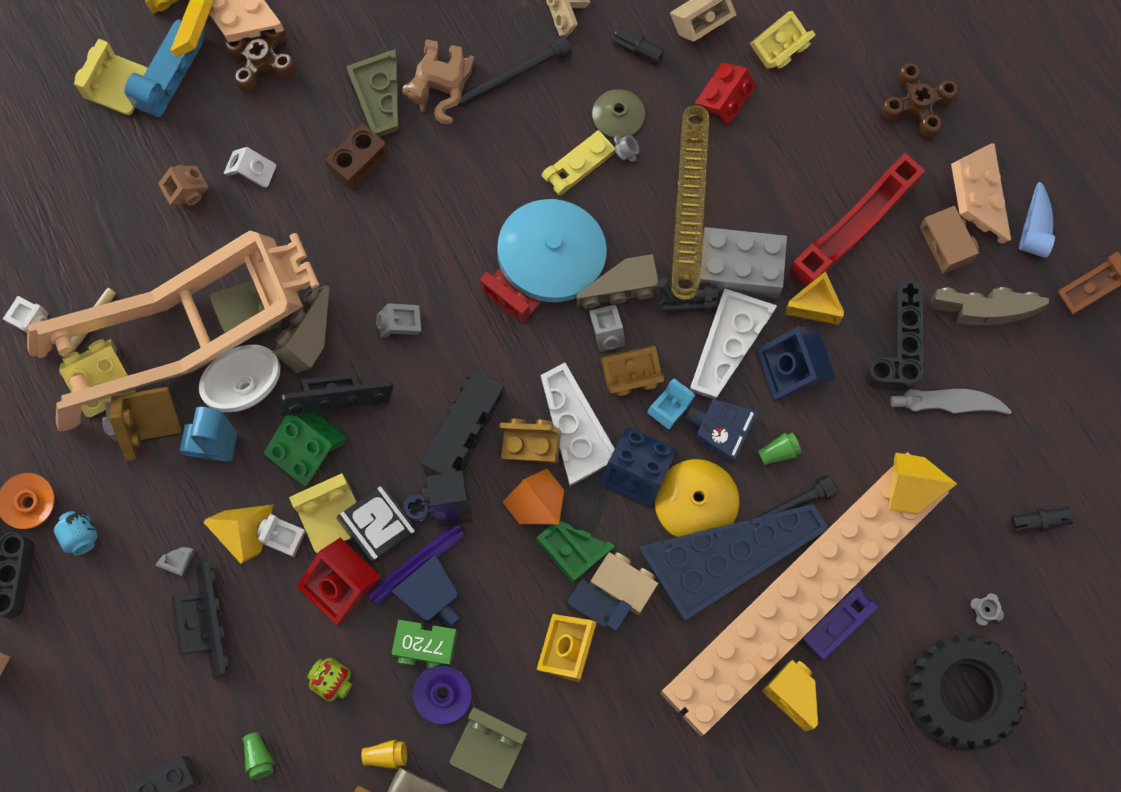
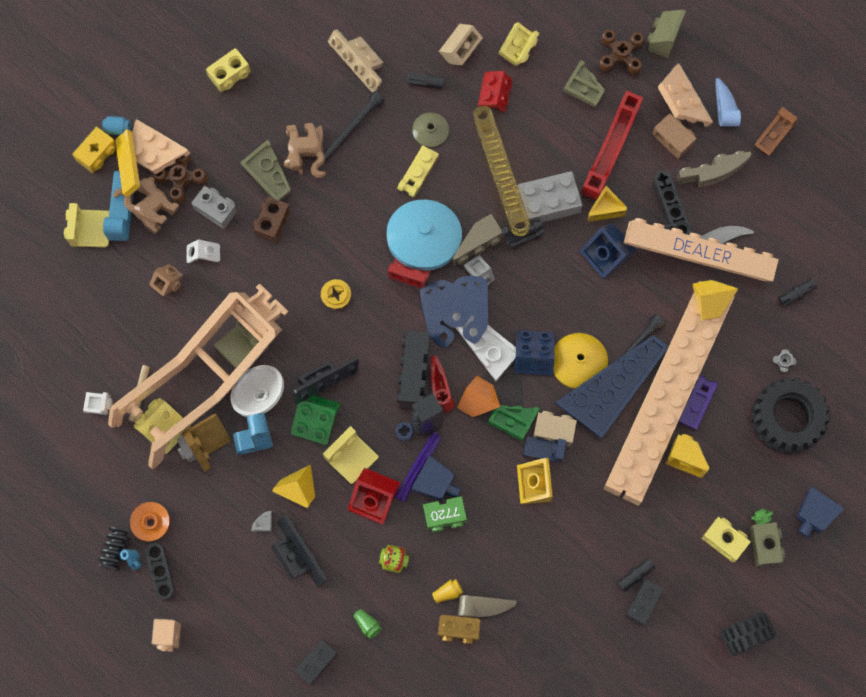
camera: 20 degrees left, 0 degrees up
medium azure head [54,511,98,556] -> none
white bracket [257,514,306,557] -> none
dark tan slope [272,285,329,373] -> none
tile [336,485,417,564] -> none
light grey bracket [376,303,421,338] -> none
dark purple dish [413,665,472,724] -> none
olive bracket [450,707,528,789] -> none
pearl gold bracket [499,419,561,463] -> none
pearl gold bracket [600,345,665,396] -> none
light grey plate [614,135,639,162] -> none
medium azure bracket [647,379,695,429] -> none
dark blue torso [685,400,757,465] -> none
white wing [690,288,777,400] -> none
bright green cone [758,432,802,466] -> none
none -> medium nougat animal [113,177,179,234]
none -> light grey brick [191,186,237,229]
none -> yellow gear [321,279,351,310]
none -> dark blue piece [420,276,488,348]
none -> red piece [431,355,455,412]
none -> olive wing [563,60,605,108]
none -> light nougat brick [623,218,779,282]
none -> olive slope [647,10,686,58]

